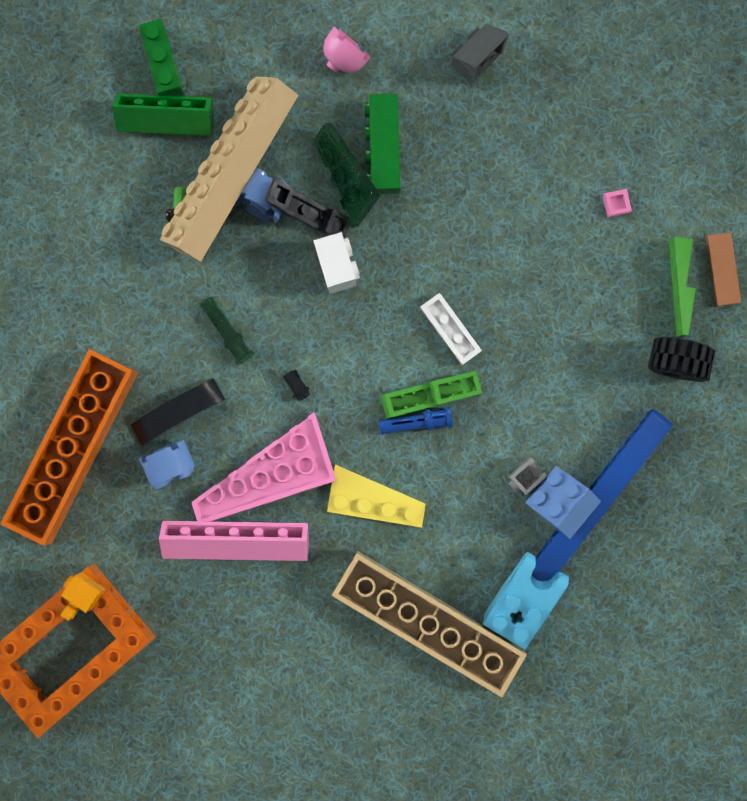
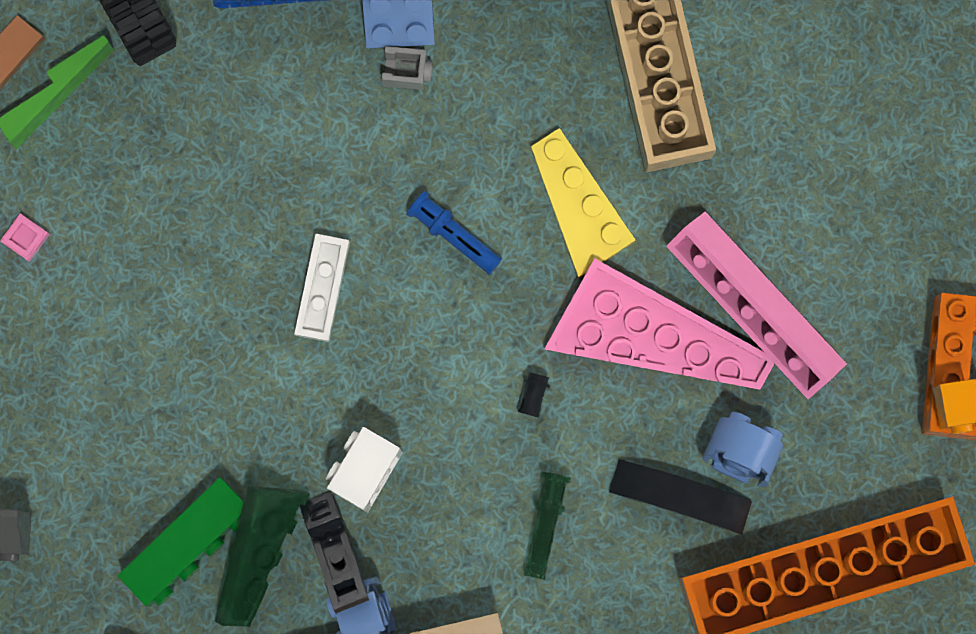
camera: 140 degrees left, 5 degrees down
bright green slope [381,371,482,419] -> none

